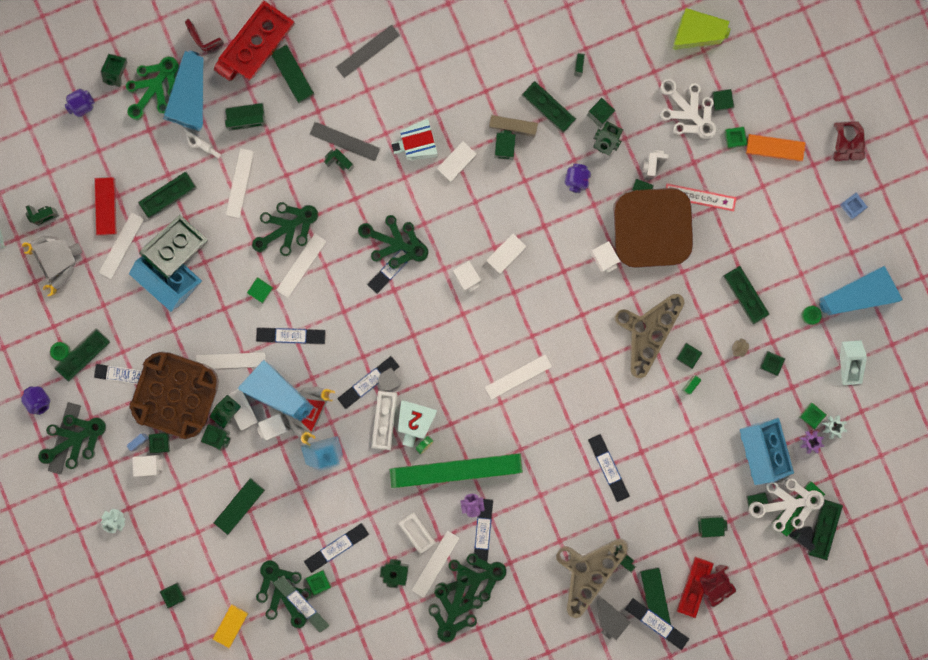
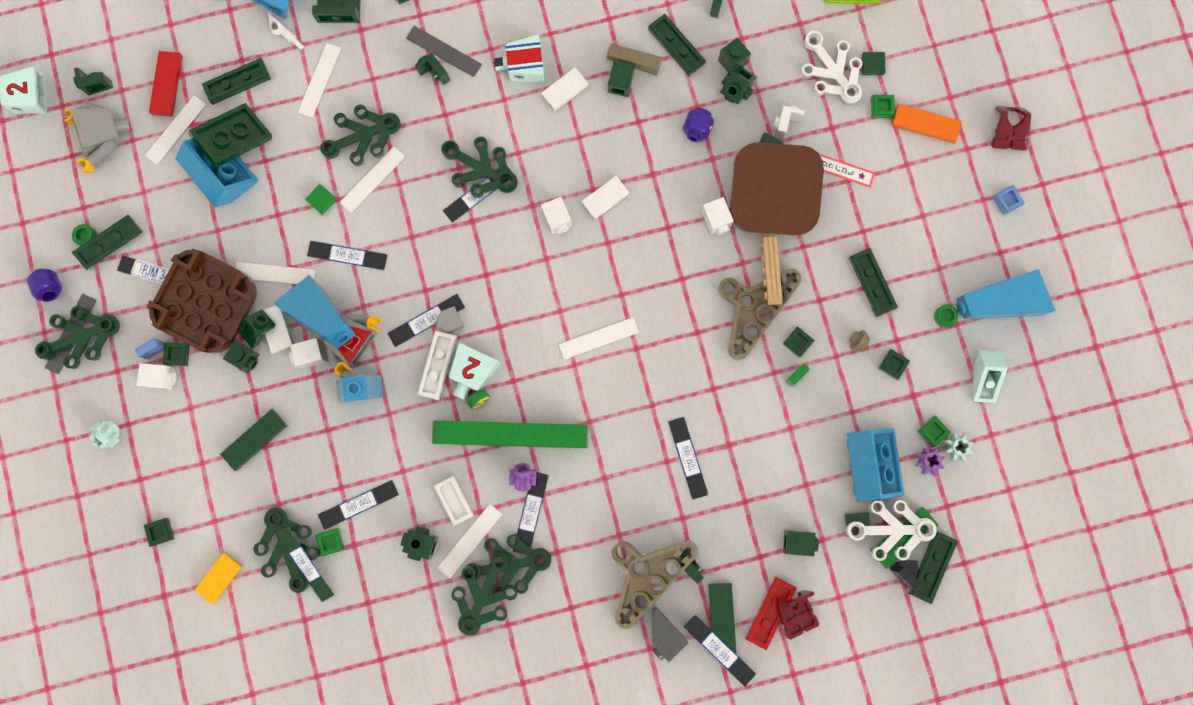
camera: 10 degrees right, 5 degrees down
none -> tan piece [760,236,782,305]

